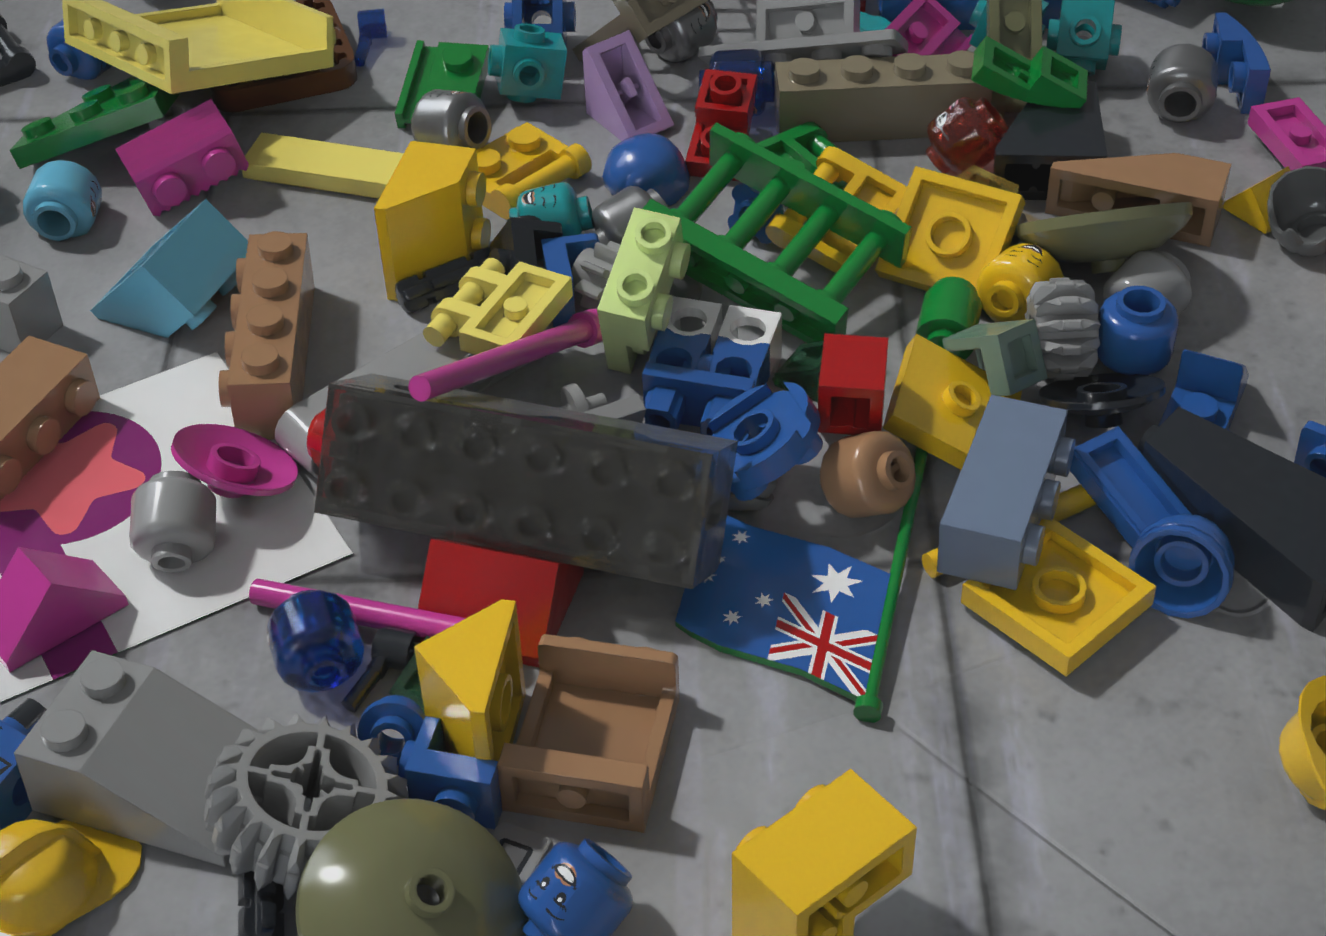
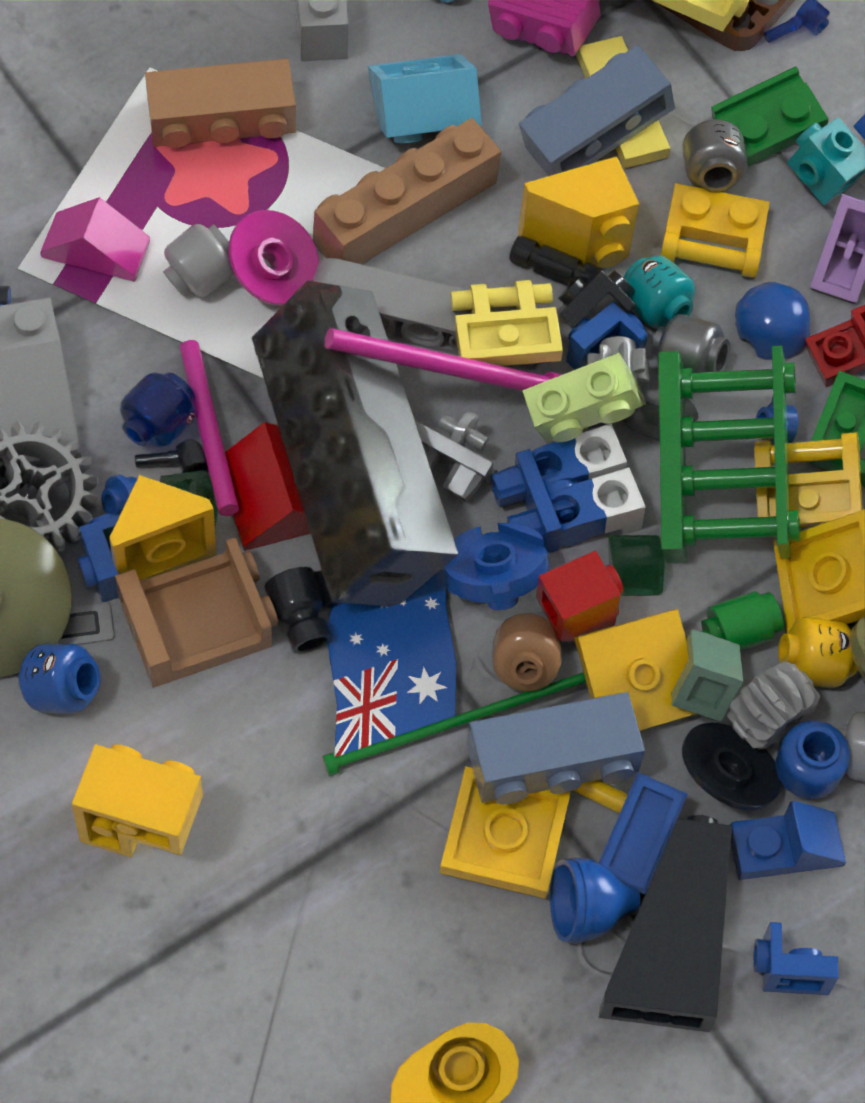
camera: 50 degrees right, 20 degrees up
none -> black piece [264,566,346,654]
none -> sand blue brick [519,45,675,176]

